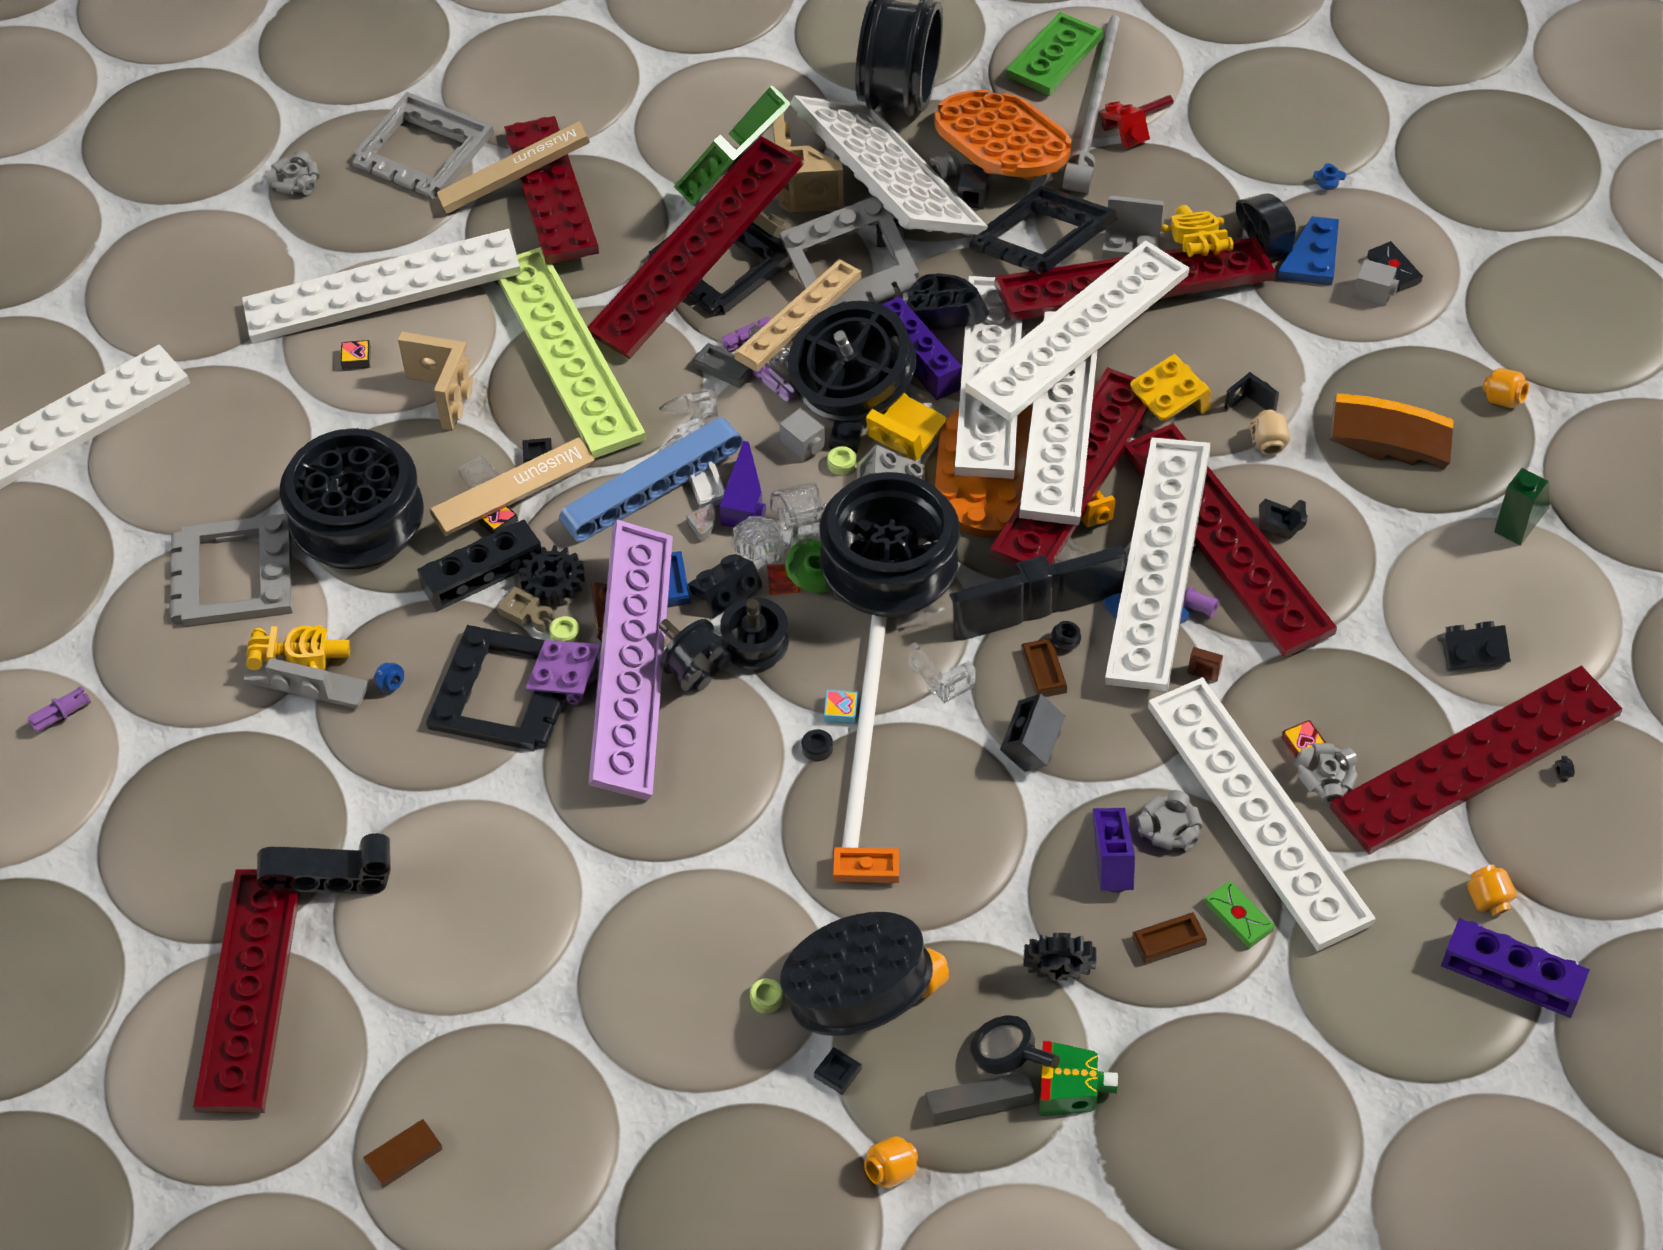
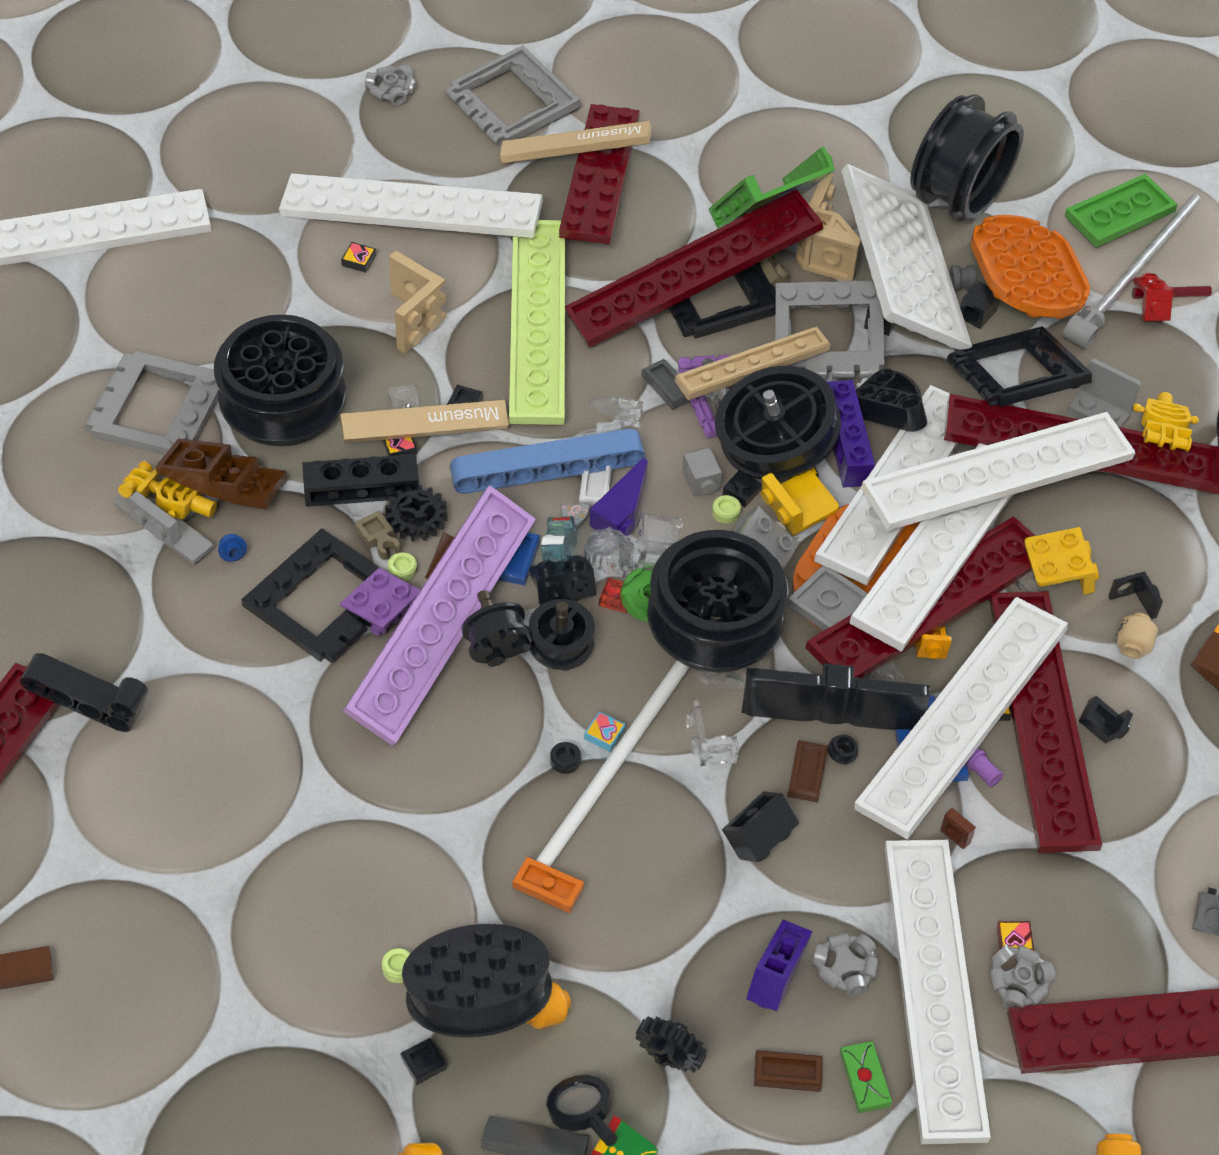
camera: 20 degrees right, 0 degrees up
none -> reddish brown slope [155,438,287,510]
none -> clear light blue leg [541,516,577,562]
none -> light grey plate [787,566,868,631]

